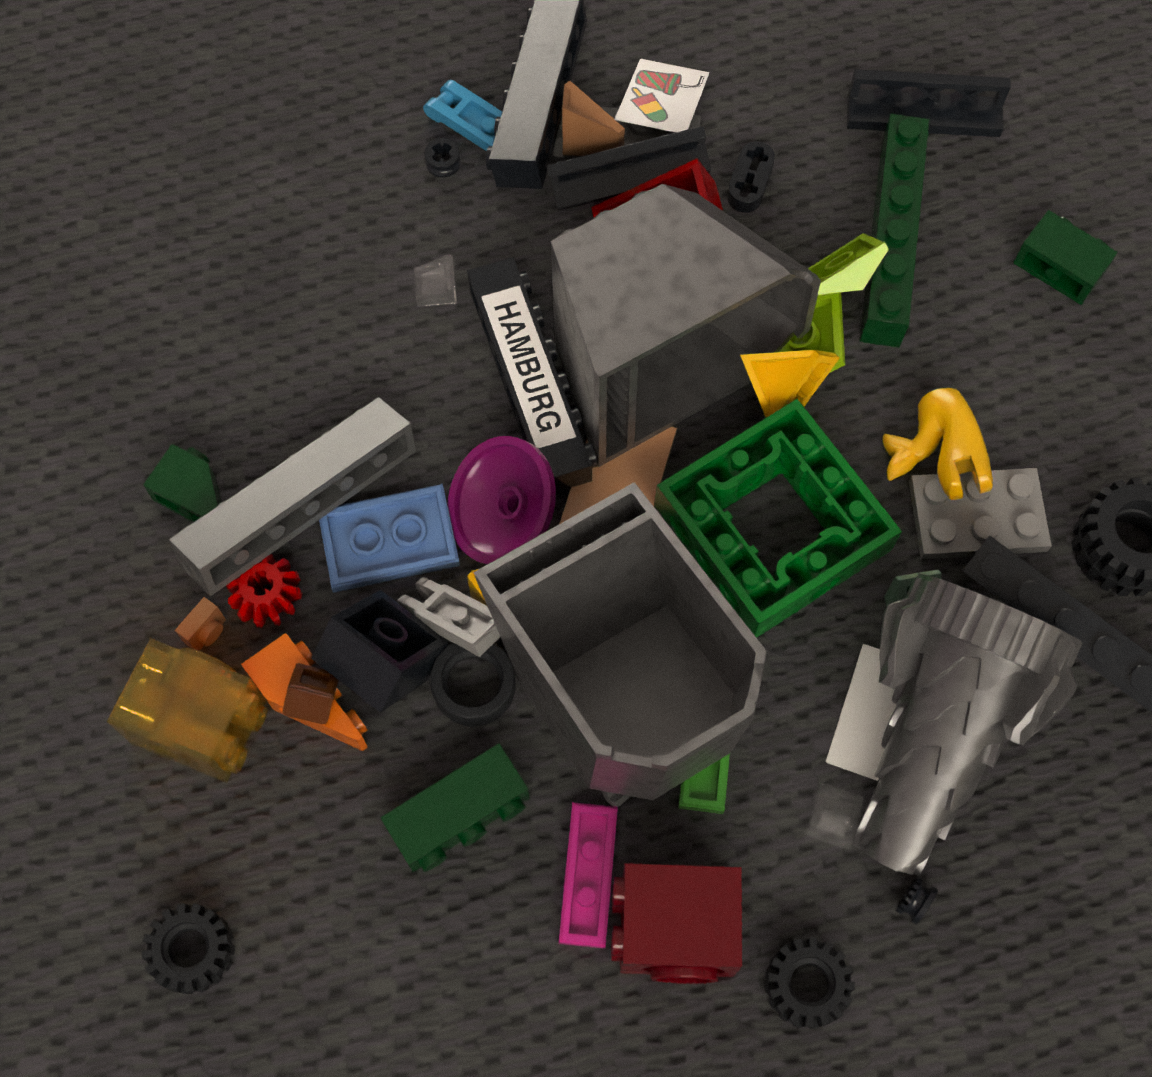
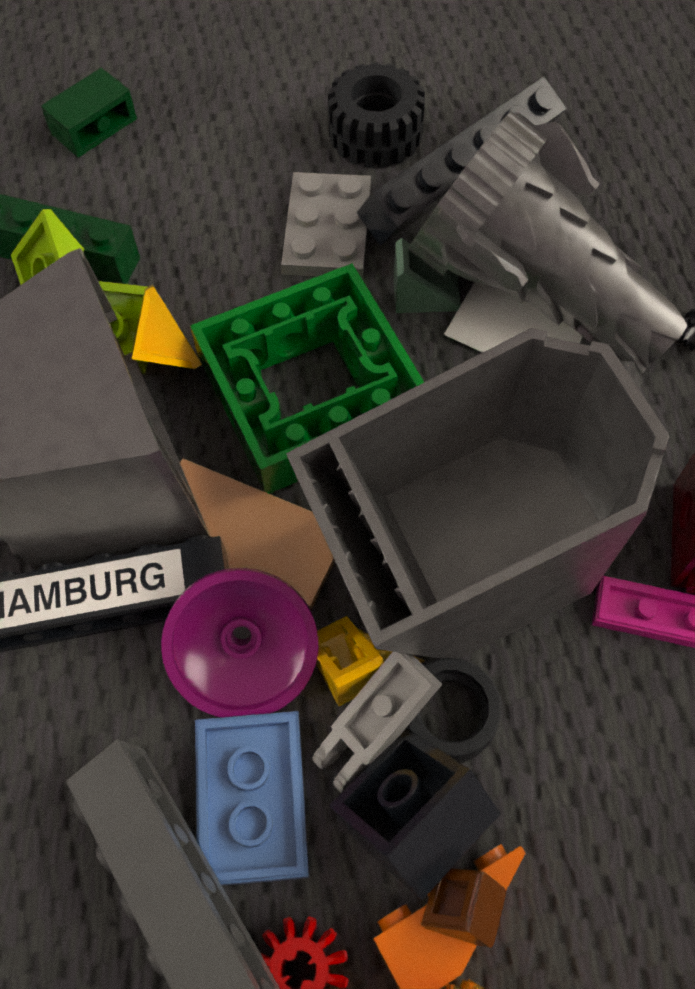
camera: 80 degrees left, 5 degrees down
dark green brick [380,744,529,872] -> none
yellow piece [882,388,993,500] -> none

